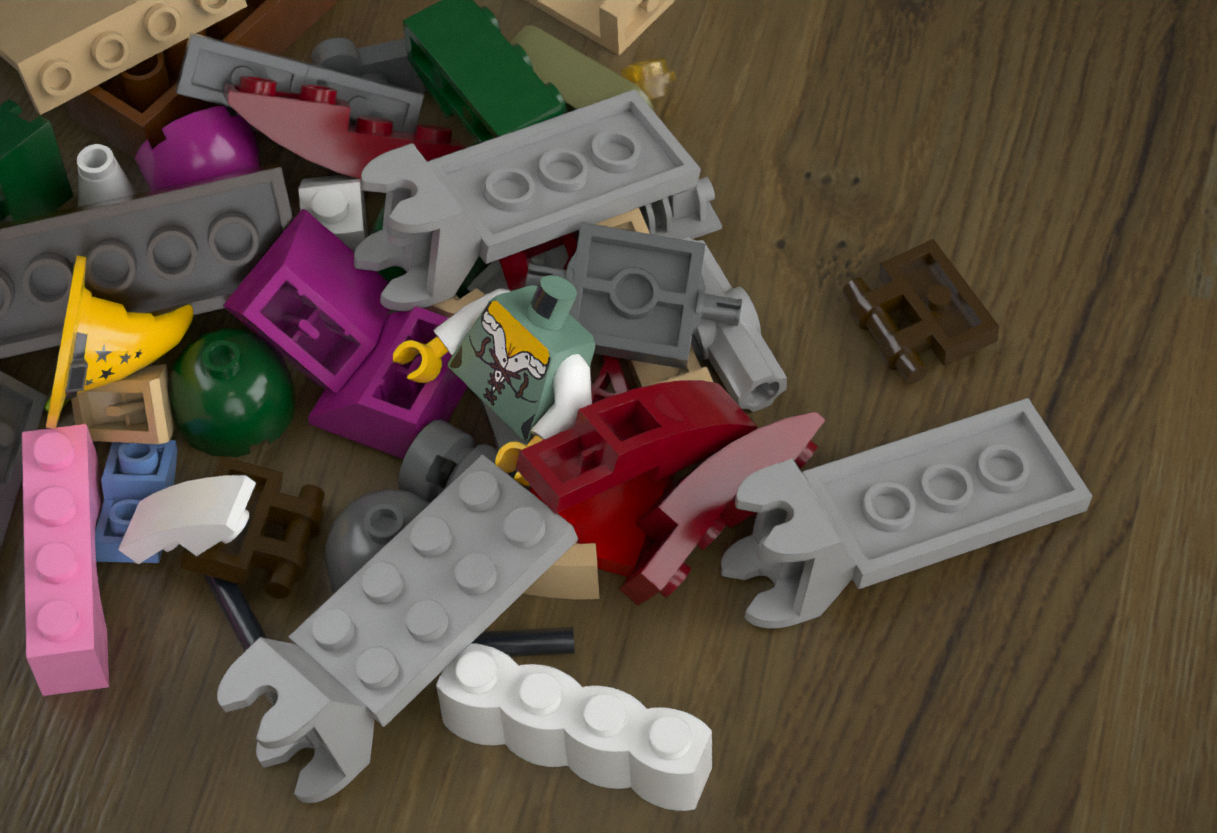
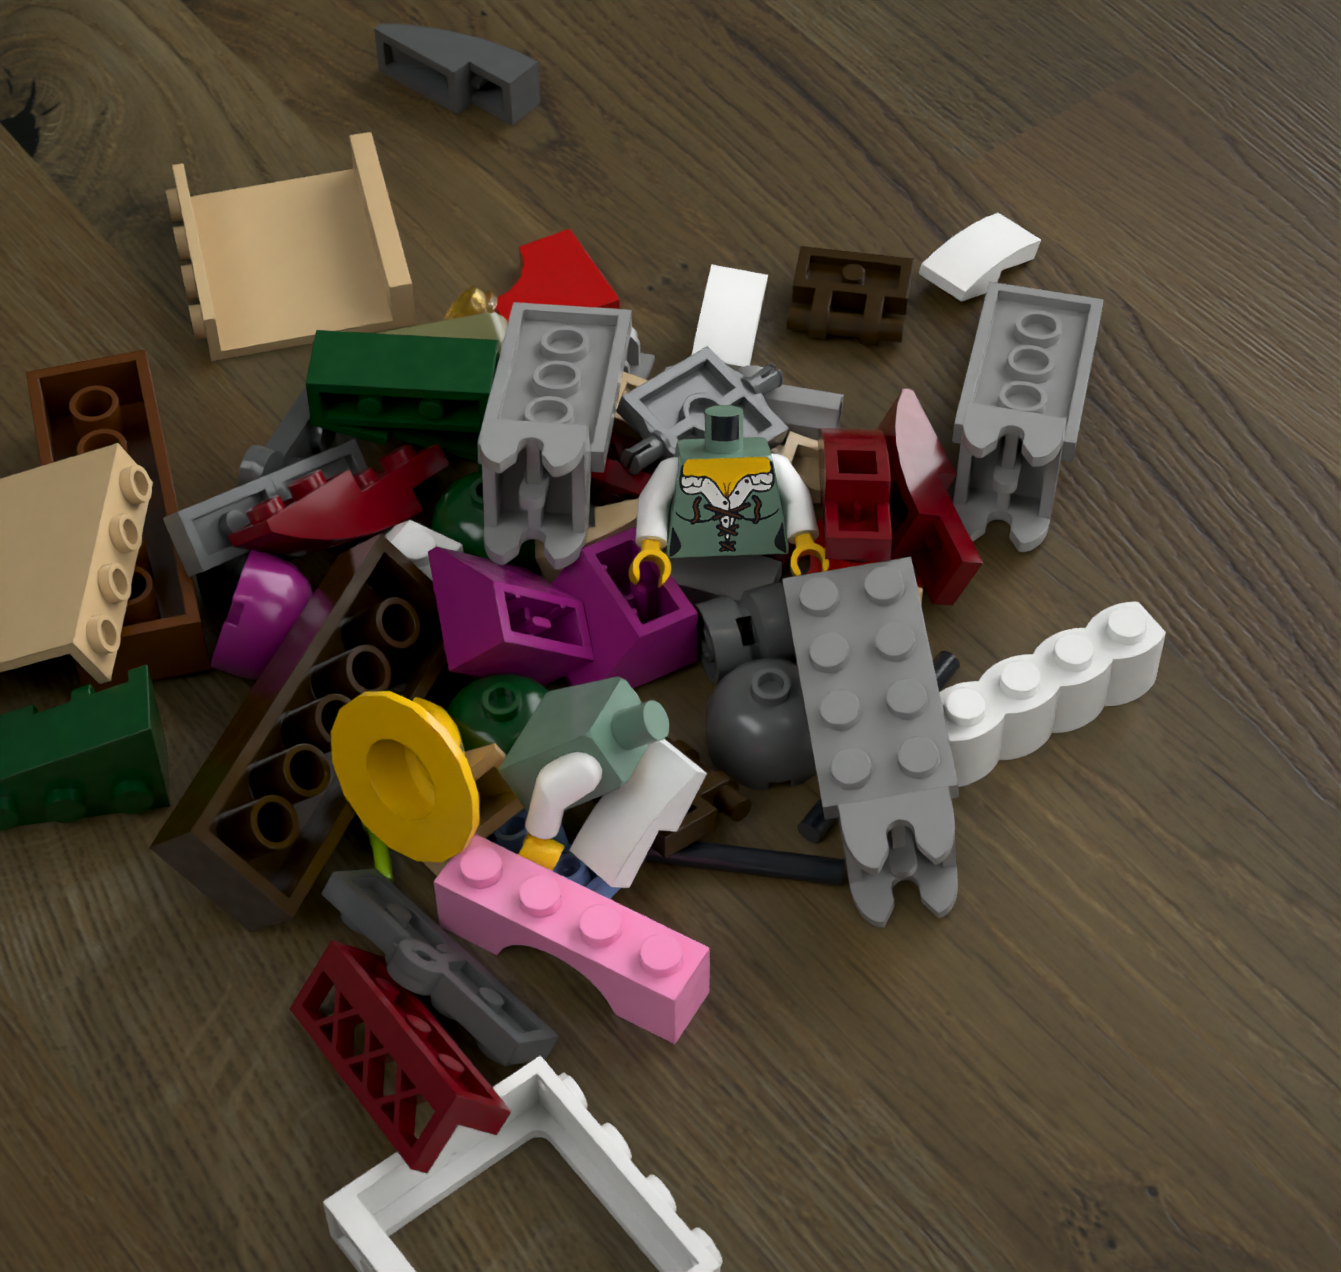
camera: 55 degrees left, 5 degrees down
white cone [77,144,137,207] -> none
none -> red tile [491,228,620,321]
none -> sand green torso [498,677,669,871]
none -> white slope [692,265,768,371]
none -> white slope [918,213,1041,302]

